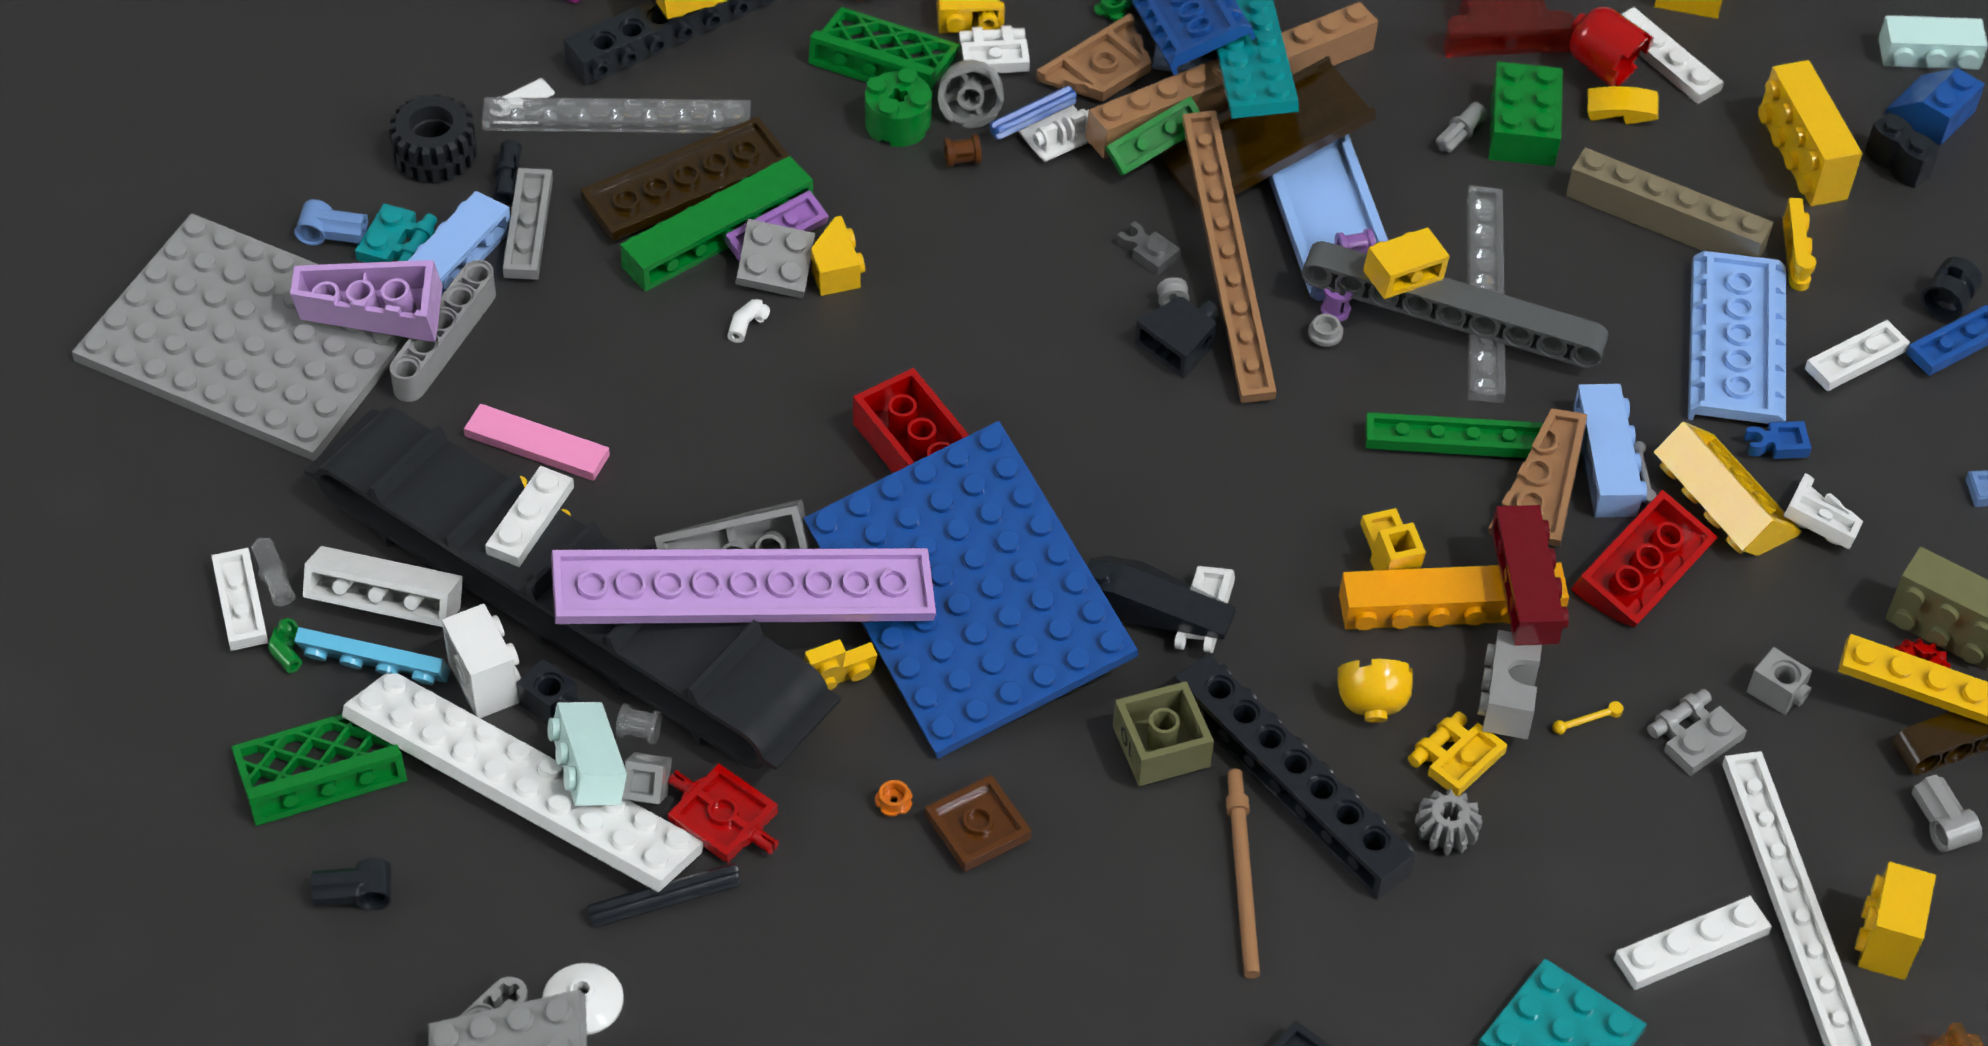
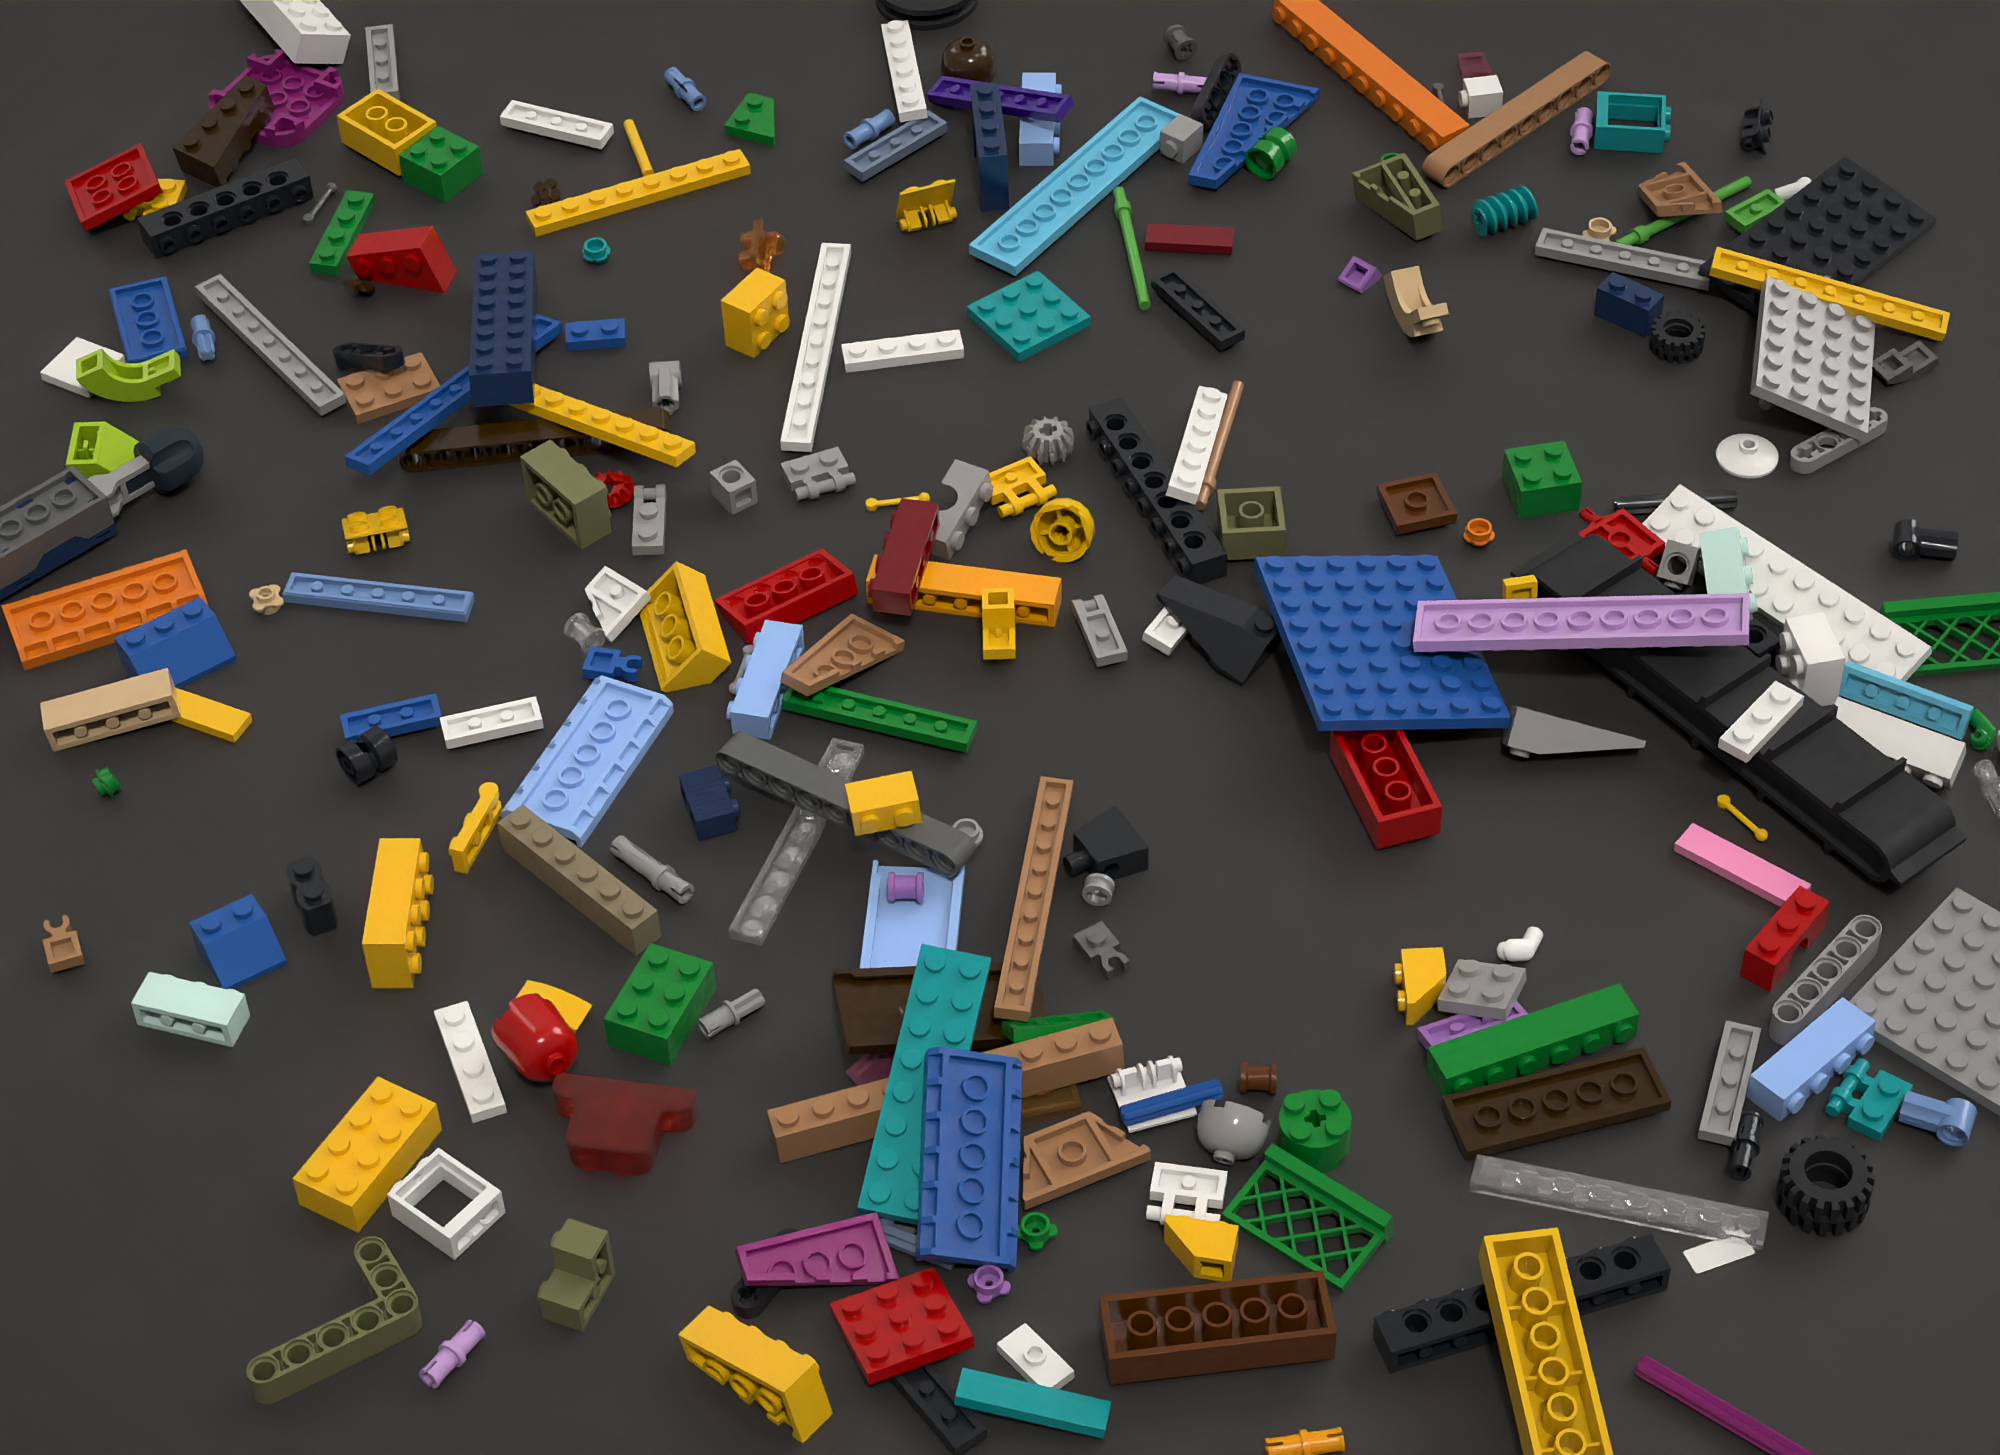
camera: 160 degrees left, 5 degrees down
lavender wedge [290,260,443,342] -> none
none -> clear bush [564,613,606,654]
none -> light grey pin [610,835,694,904]
none -> light grey plate [632,484,667,556]
none -> dark blue brick [678,765,741,841]
none -> light grey plate [1071,594,1128,667]
none -> white plate [1166,385,1228,505]
none -> green brick [1502,440,1582,519]
none -> red arch [1740,885,1830,992]

